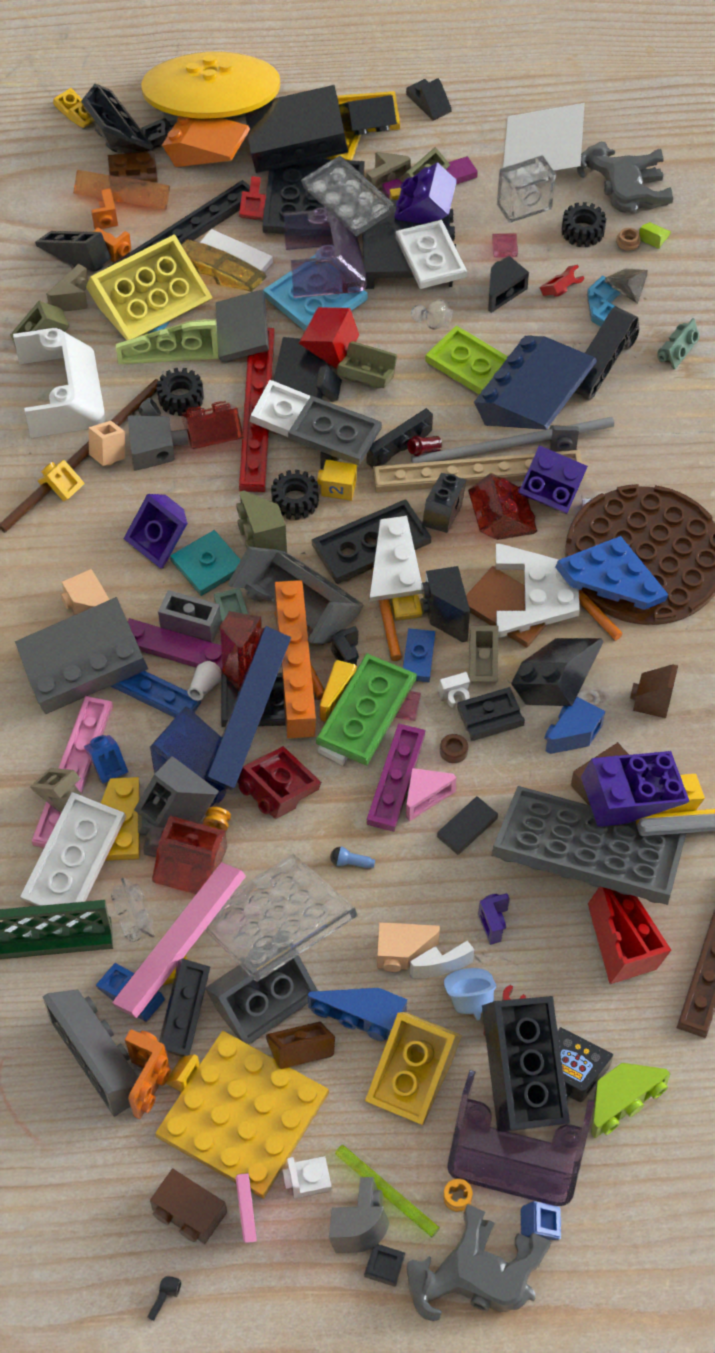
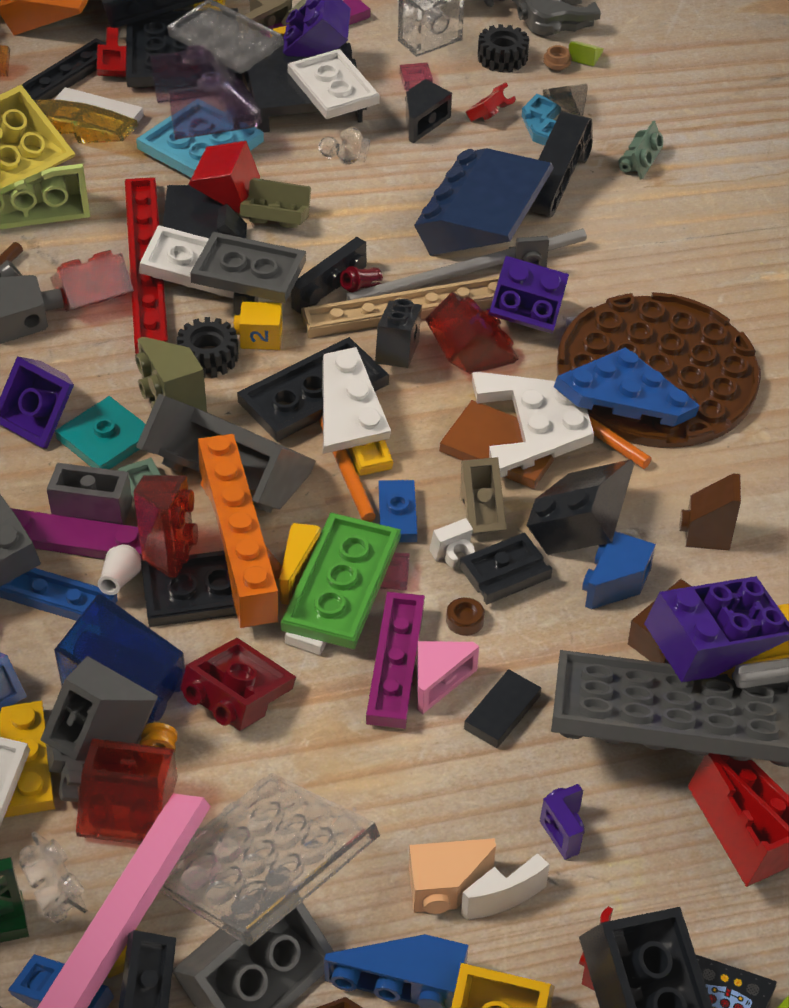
camera: 10 degrees left, 10 degrees down
black tyre [157,368,204,416] -> none
dark blue tile [206,626,291,791] -> none
dark grey tile [216,289,269,363] -> none
medium blue piece [330,846,375,868] -> none
black bracket [331,626,359,666] -> none
black slope [420,566,470,642] -> none
lime plate [425,325,508,395] -> none
light blue piece [444,968,496,1021] -> none

